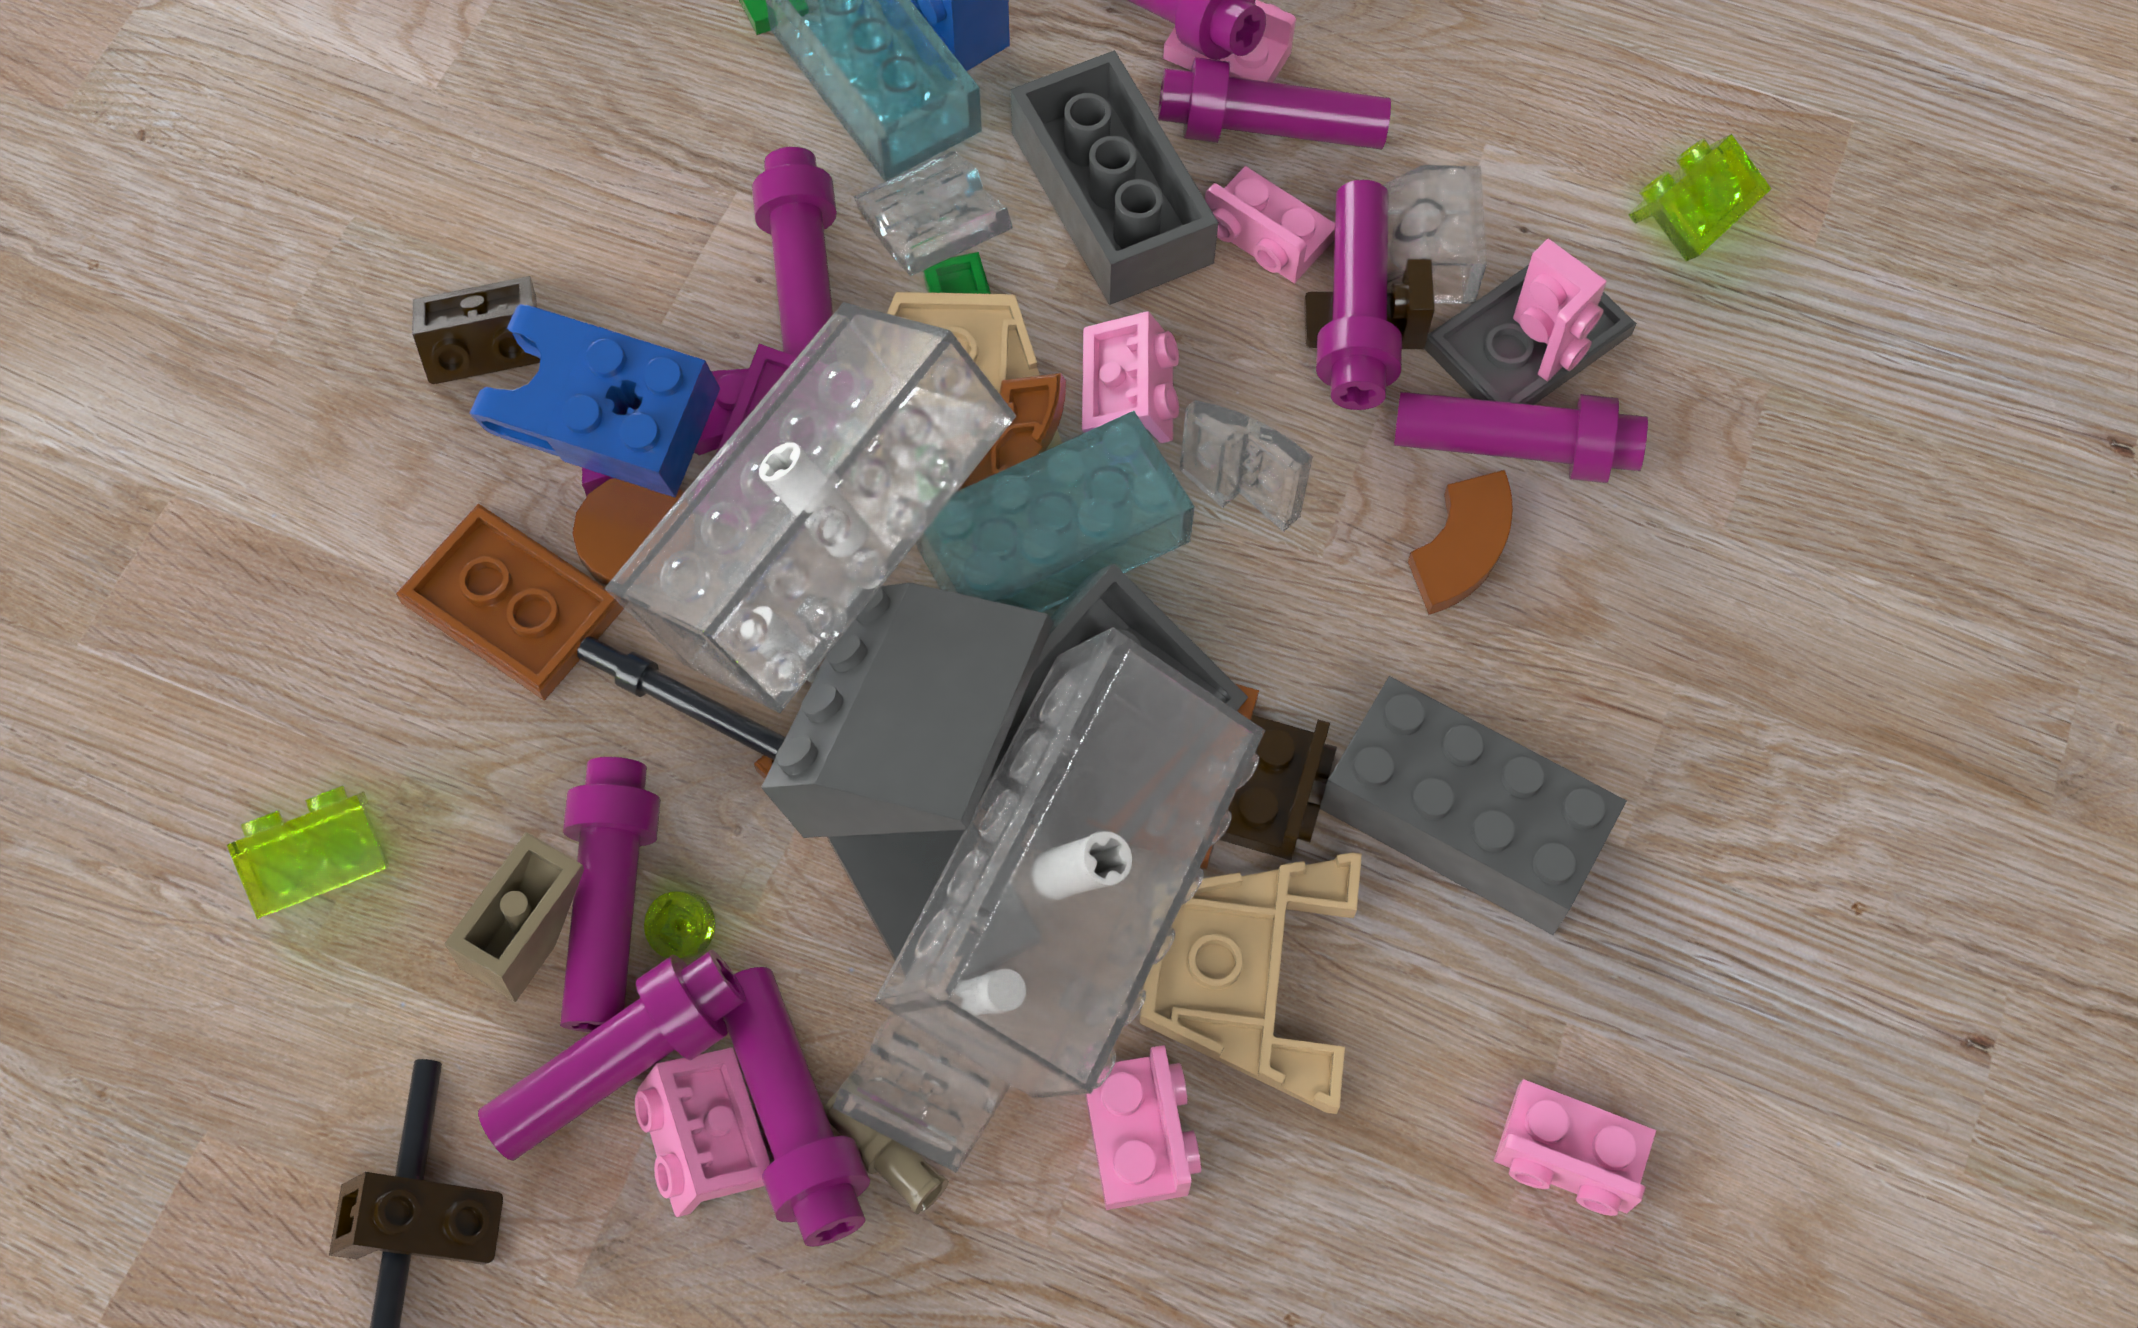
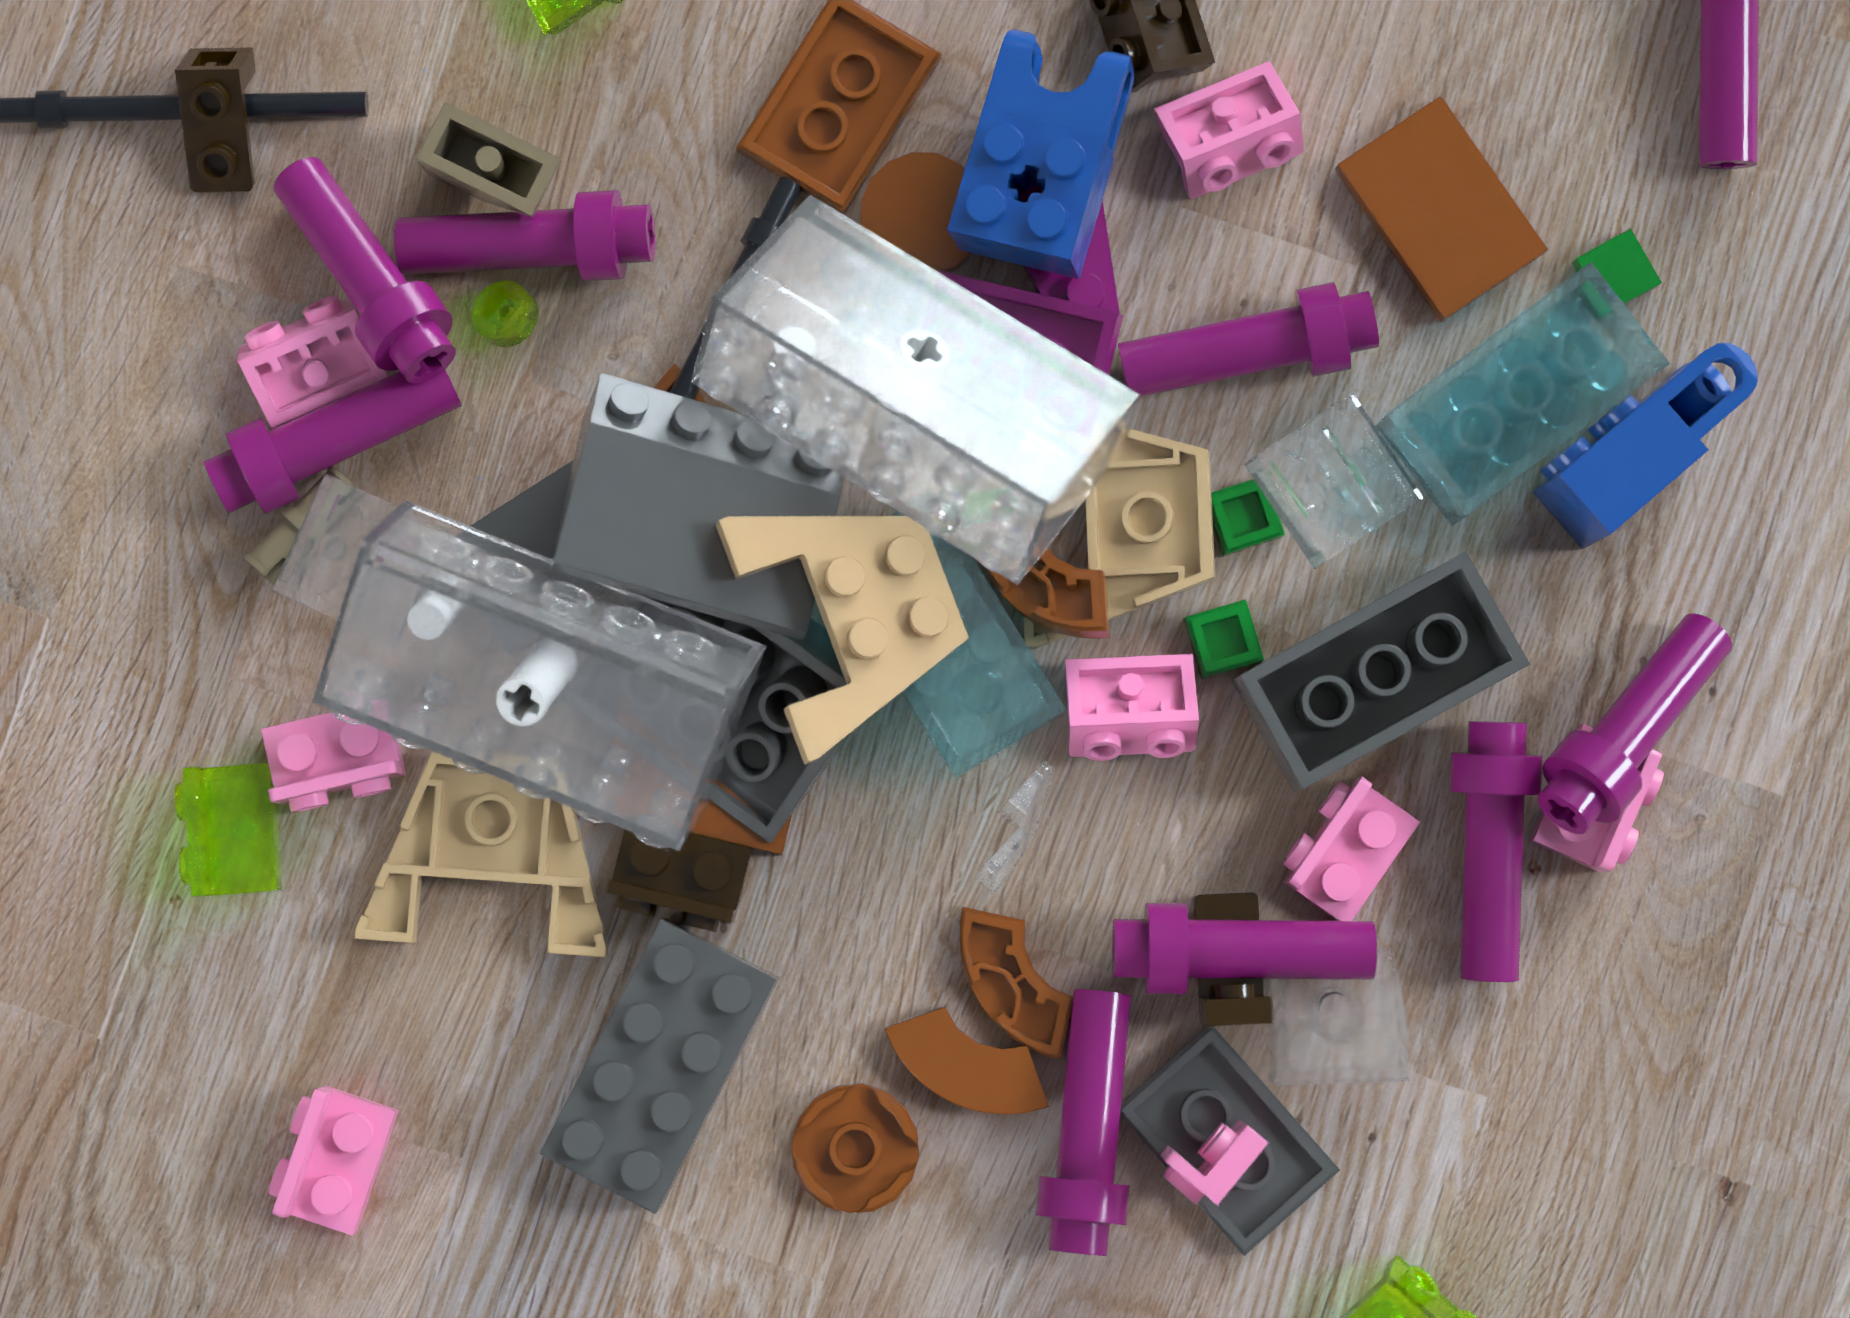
camera: 85 degrees right, 20 degrees up
none -> clear neon green bracket [174,763,282,897]
none -> tan wing [715,516,969,765]
none -> dark orange tile [792,1083,919,1213]
none -> dark orange tile [959,907,1073,1060]
none -> bright pink bracket [1154,61,1304,199]
none -> green tile [1183,599,1264,679]
none -> dark orange tile [1335,96,1548,323]

